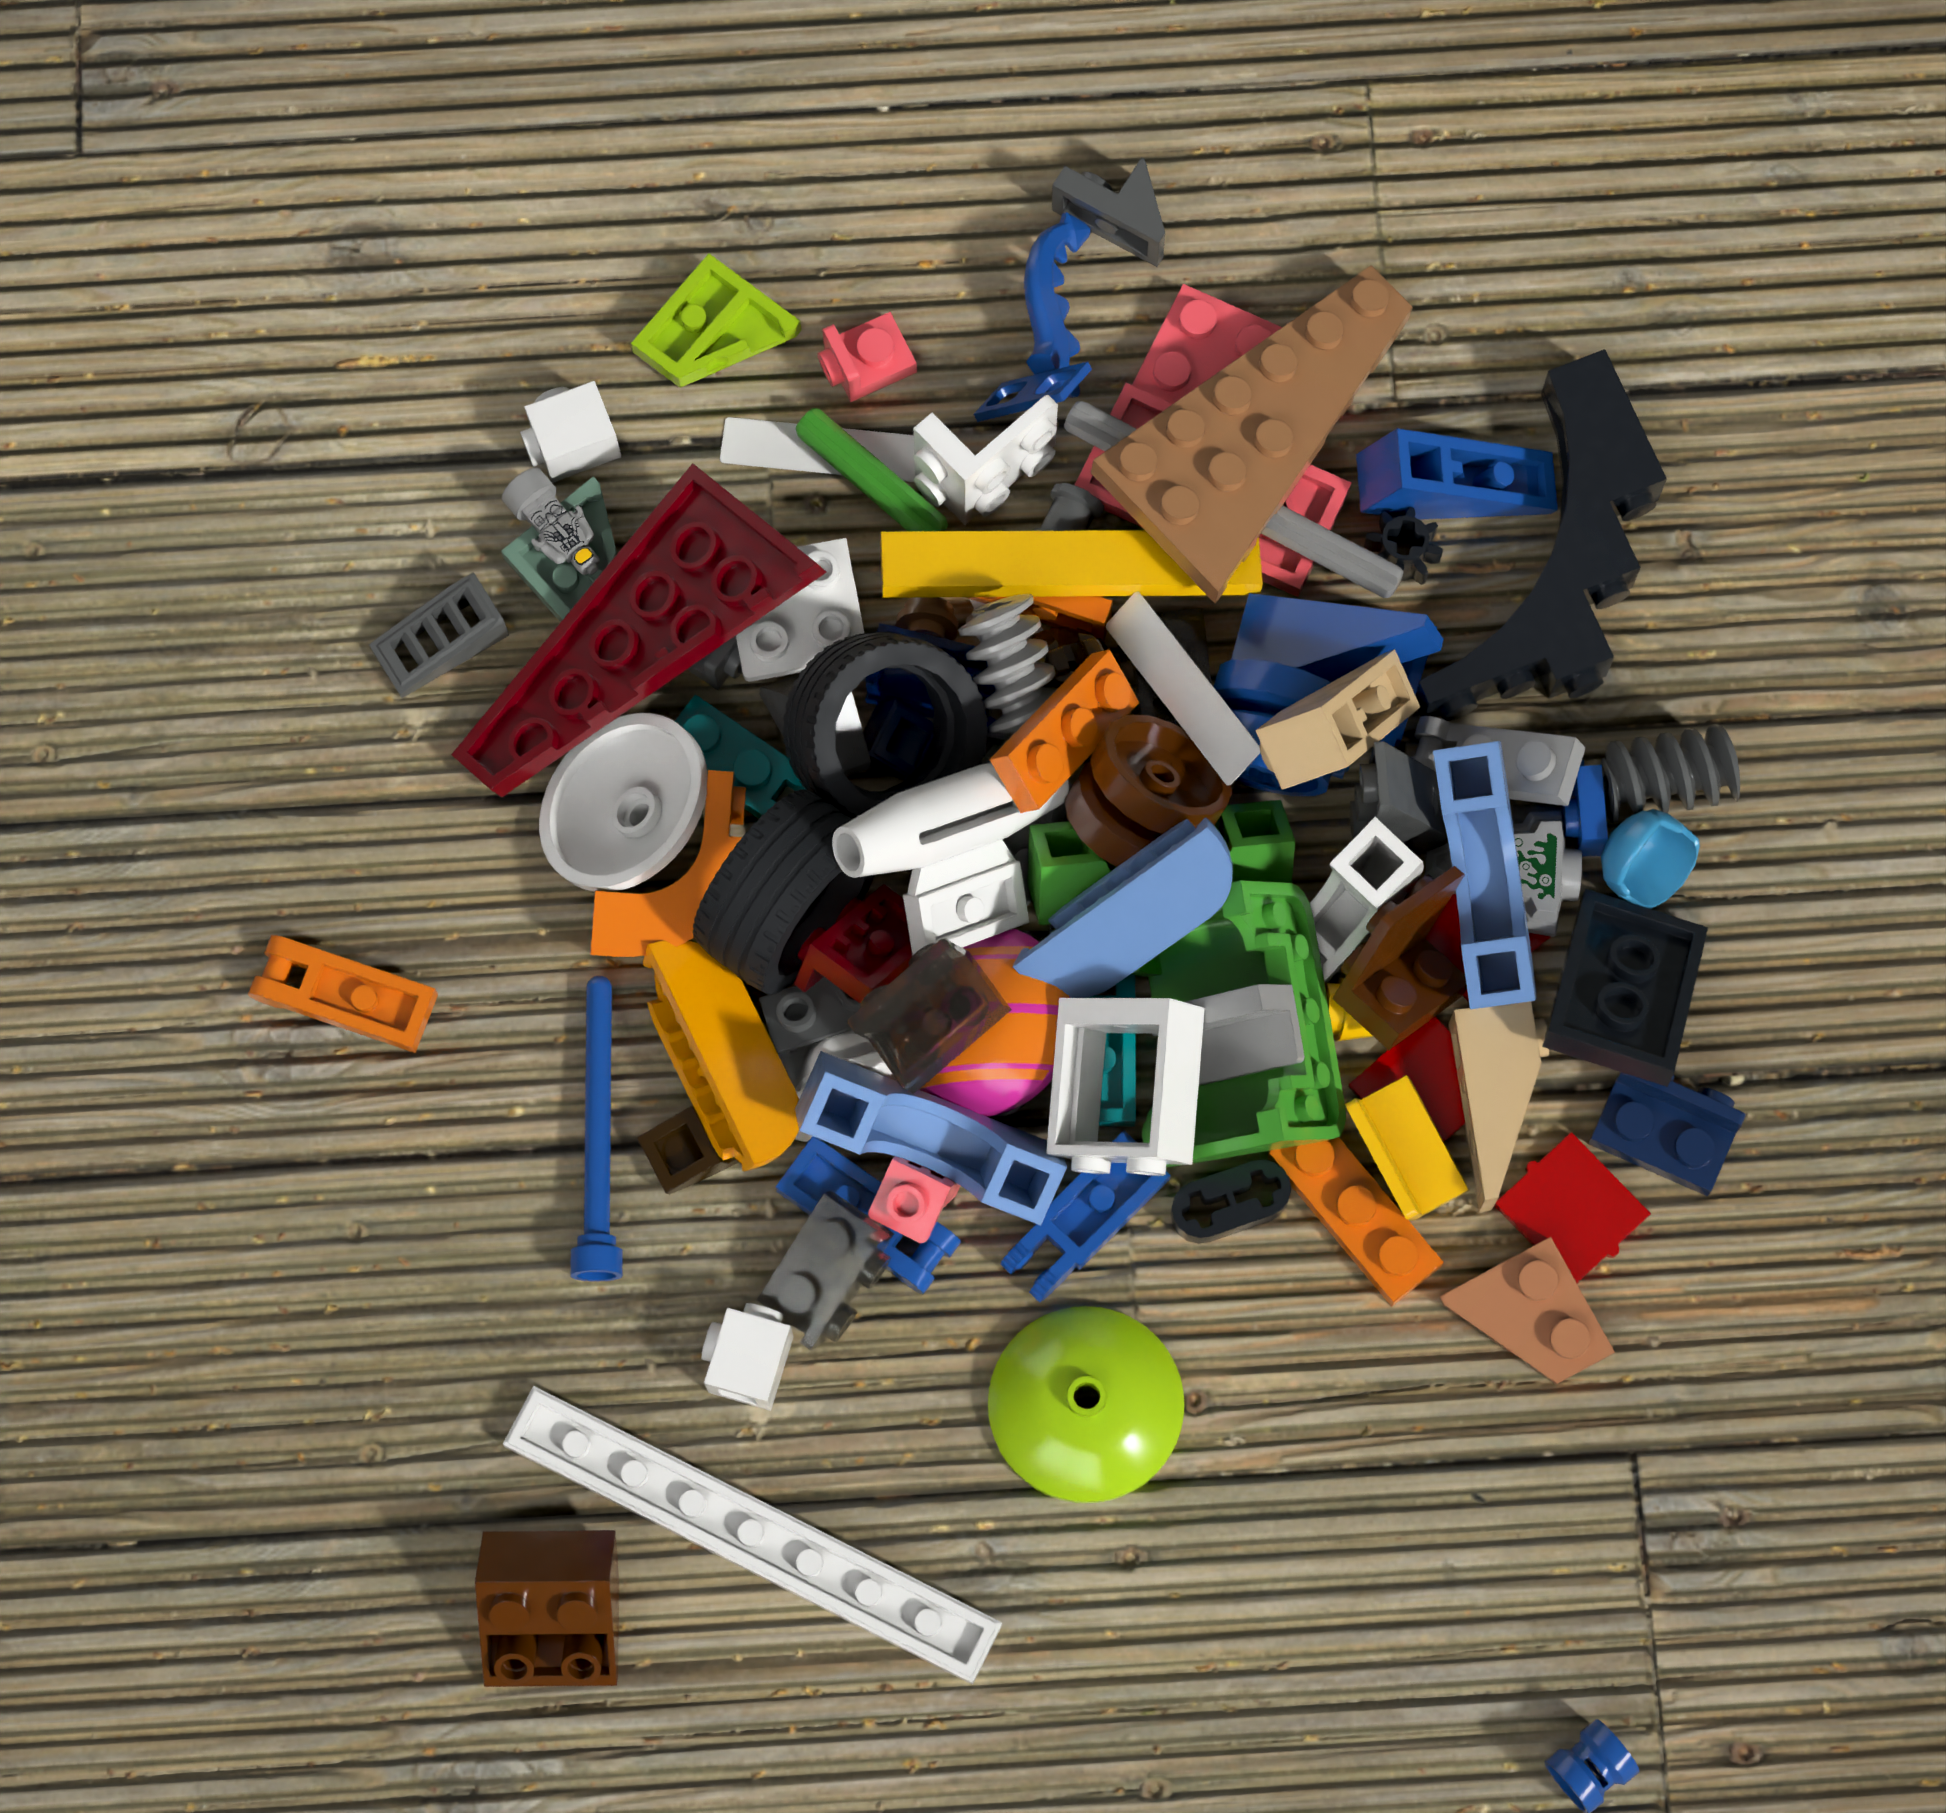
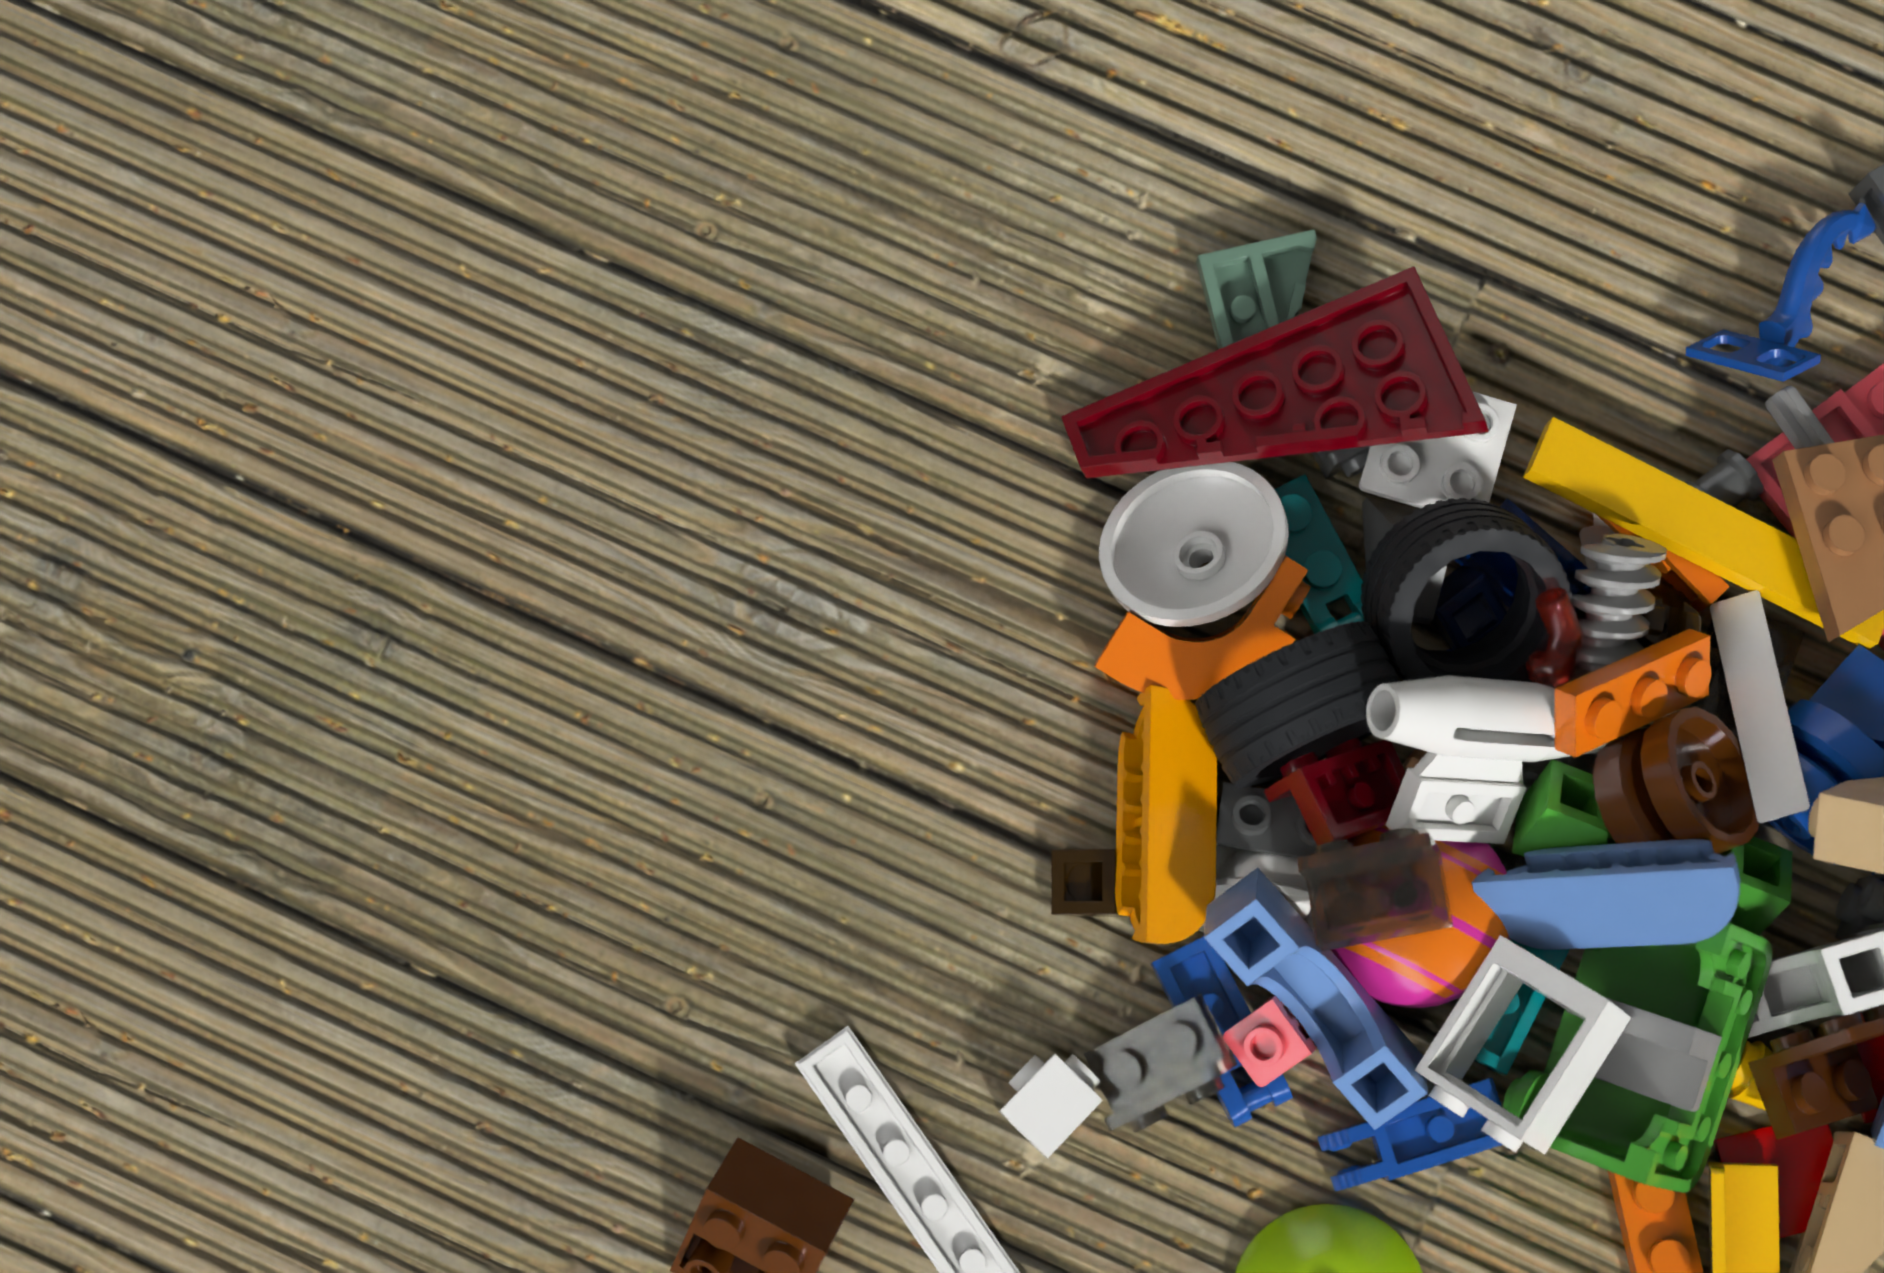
camera: 25 degrees right, 5 degrees up
orange plate [248,935,438,1053] -> none
dark grey slope [369,572,509,698] -> none
light grey piece [502,468,600,575] -> none
white brick [520,381,621,483] -> none
blue piece [570,975,623,1282] -> none
lime wing [631,253,802,388] -> none
white sticker [720,417,916,482] -> none
bright green axle [795,408,948,531] -> none
coral bracket [817,312,917,402] -> none
medium nougat plate [895,597,959,648] -> none
white bracket [913,395,1058,525] -> none
black beam [1171,1159,1291,1244] -> none
none -> clear red arm [1526,588,1584,688]

